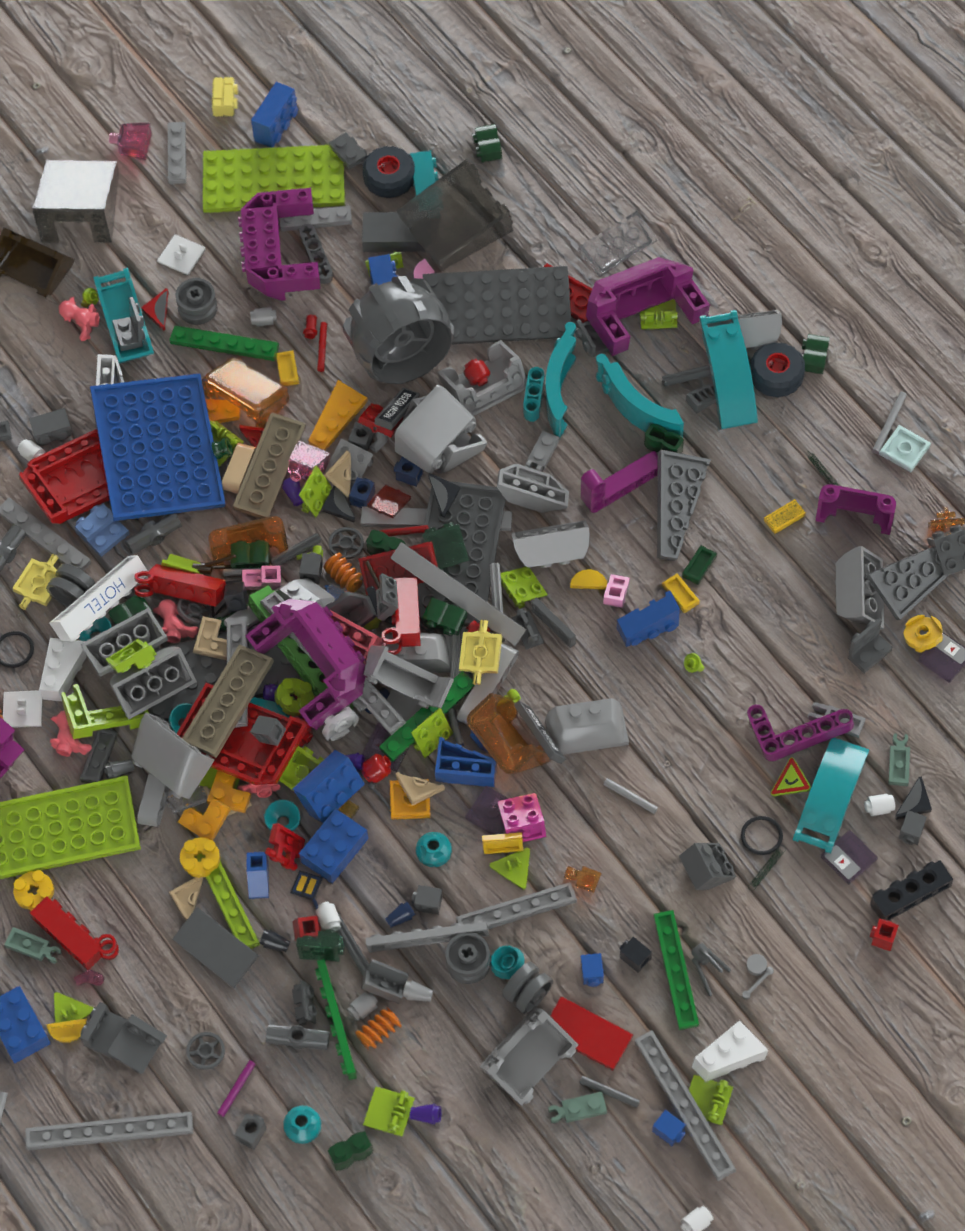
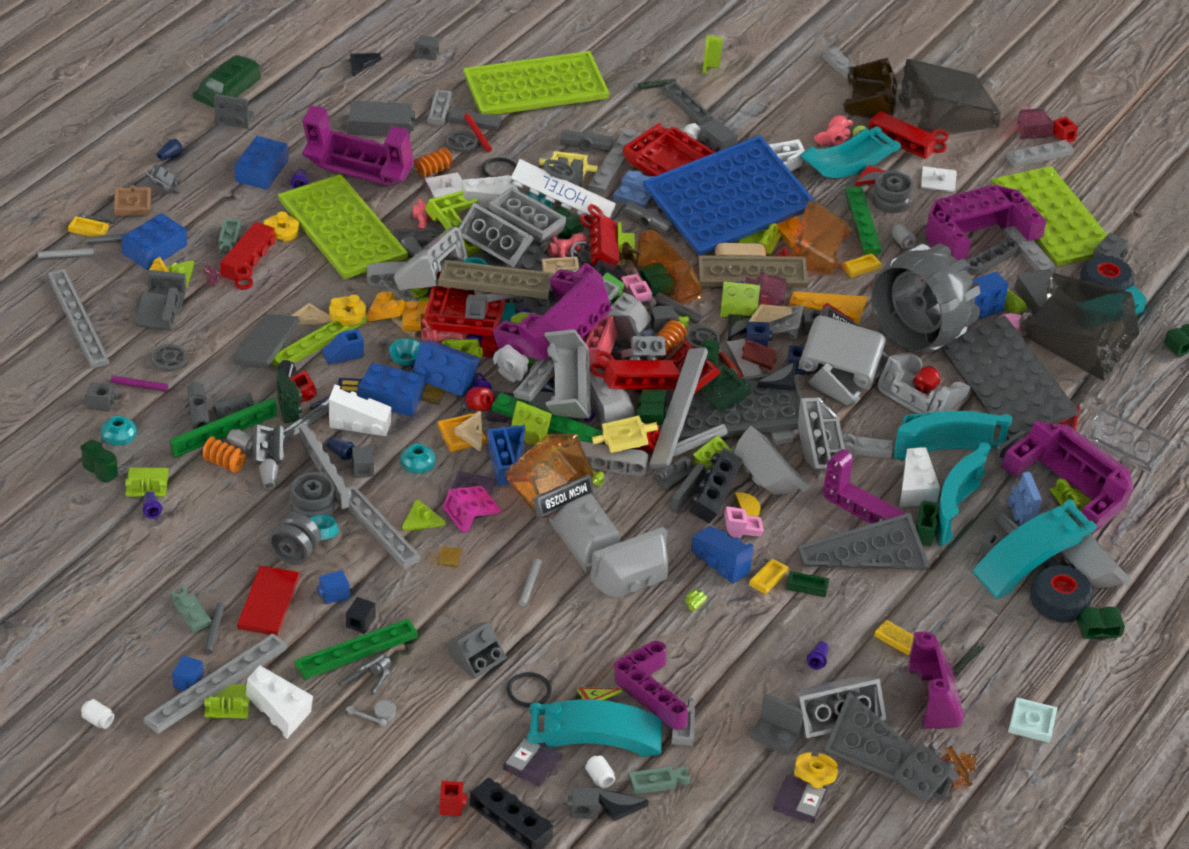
camera: 65 degrees right, 20 degrees down
lime plate [105,639,157,673] -> none
dark grey bracket [112,297,145,351] -> none
dark green wheel [211,437,233,460] -> none
light yellow brick [212,77,238,116] -> none
blue brick [251,82,298,148] -> none
red plate [265,823,305,871] -> none
white brick [315,902,341,934] -> none
light grey windscreen [480,1008,578,1106] -> none
yellow tile [482,832,524,854] -> none
clear orange plate [564,866,602,893] -> none
dark green piece [748,846,786,891] -> none
light grey bar [872,392,907,454] -> none
none -> white wedge [329,384,391,436]
none -> clear yellow tile [439,546,462,568]
none -> dark grey wheel [543,159,575,181]
none -> light grey windscreen [591,527,669,598]
none -> black brick [690,447,743,523]
none -> dark purple cone [807,641,829,670]
none -> red hinge [869,111,949,159]
none -> white wedge [899,447,940,507]
none -> medium blue plate [1008,472,1042,526]
none -> red brick [1051,116,1078,143]

